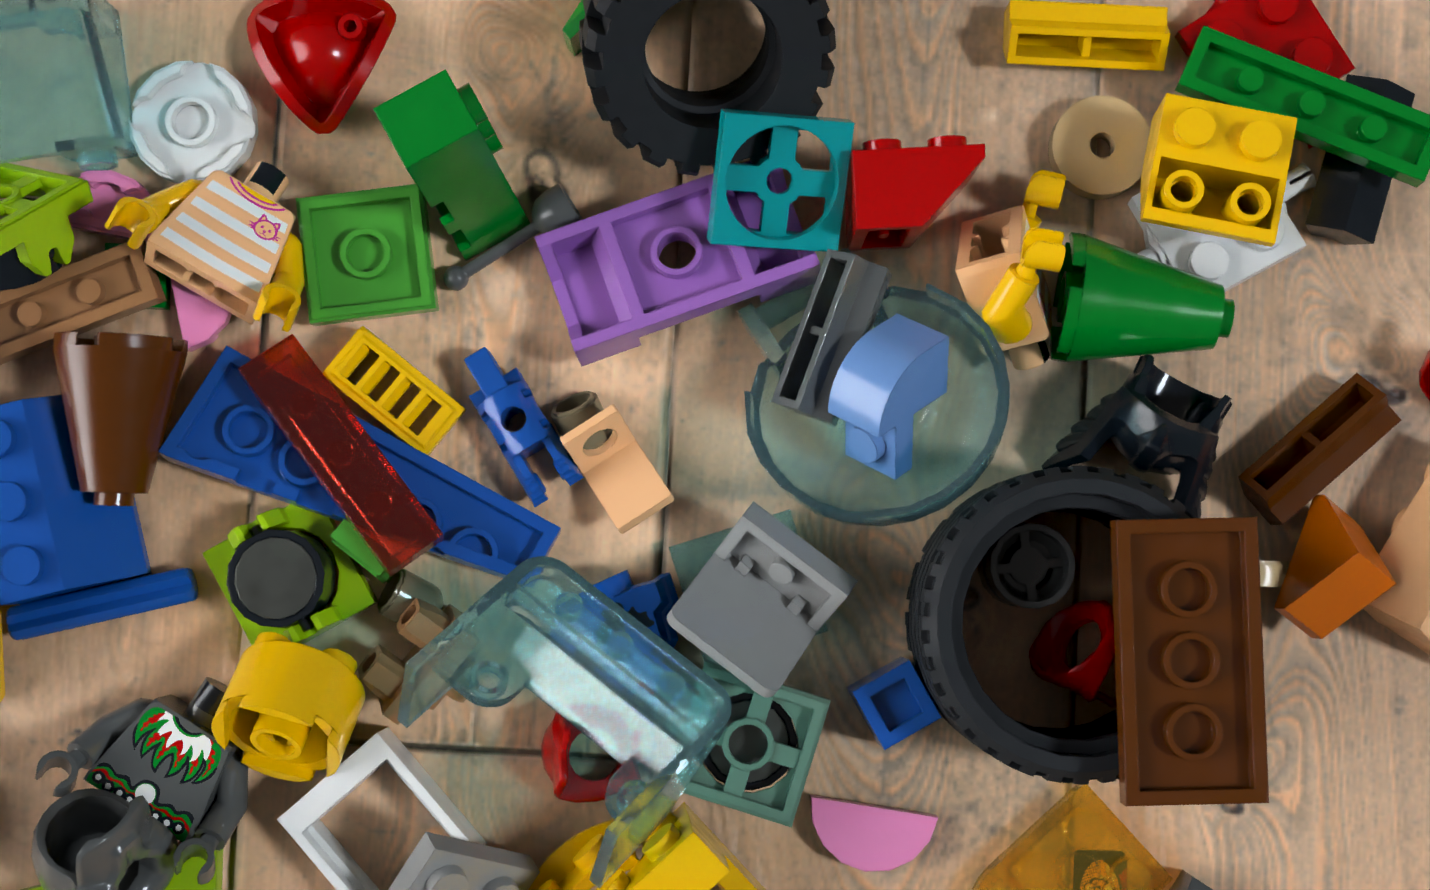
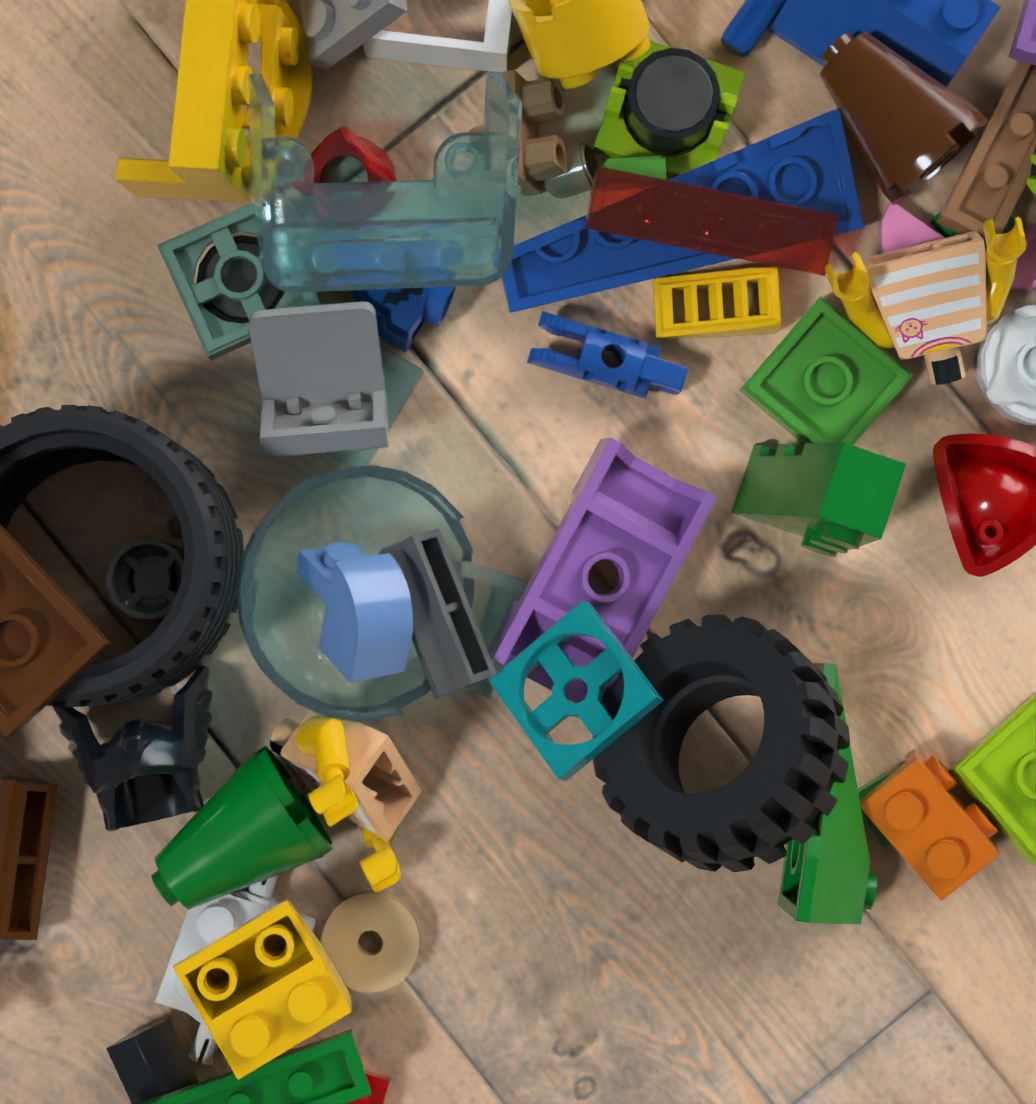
camera: 135 degrees right, 0 degrees up
dark grey hinge [443,183,583,291] -> none
dark tan piece [551,391,612,449] -> none
light nougat bracket [560,404,674,534] -> none
bright pink tile [810,794,938,872] -> none
red slope [844,135,986,251] -> none
blue panel [846,657,942,750] -> none
yellow piece [1003,0,1171,71] -> none
red piece [1029,600,1116,707] -> none

